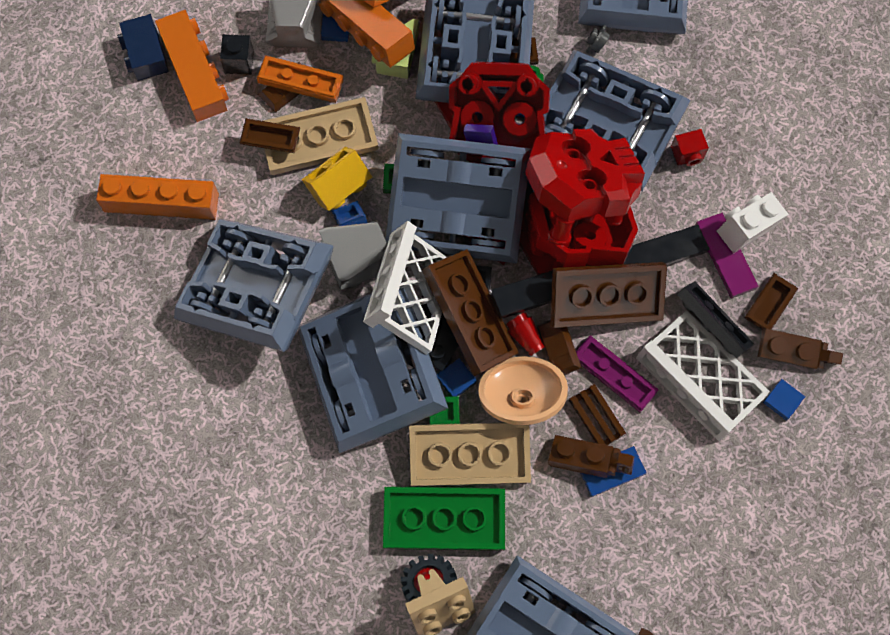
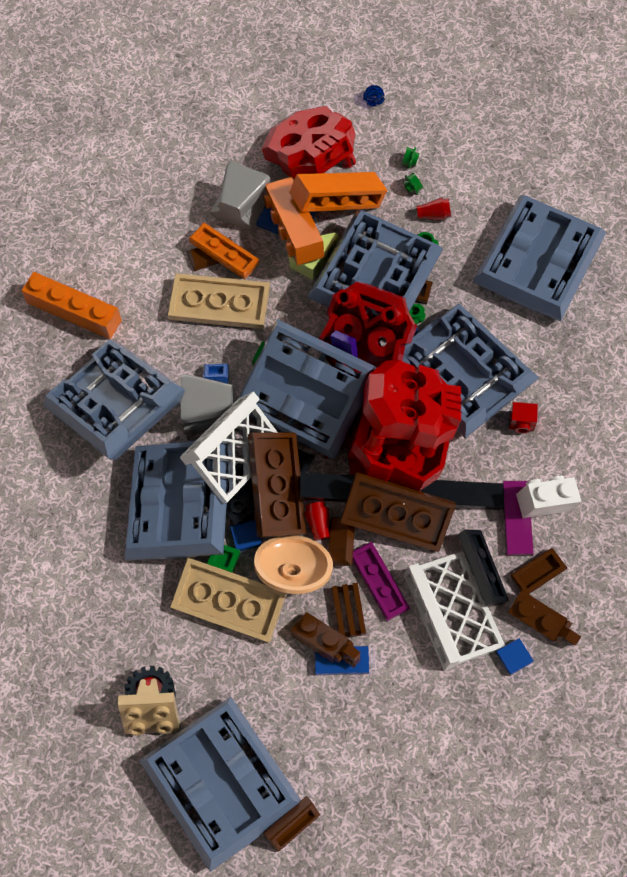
camera: 25 degrees right, 5 degrees down
dark blue brick [117,14,169,81] -> none
orange brick [155,9,229,122] -> none
black brick [220,34,254,75] -> none
reddish brown tile [239,118,300,153] -> none
yellow brick [302,147,373,211] -> none
green plate [383,487,505,551] -> none
dark grey plate [586,25,610,53] -> none

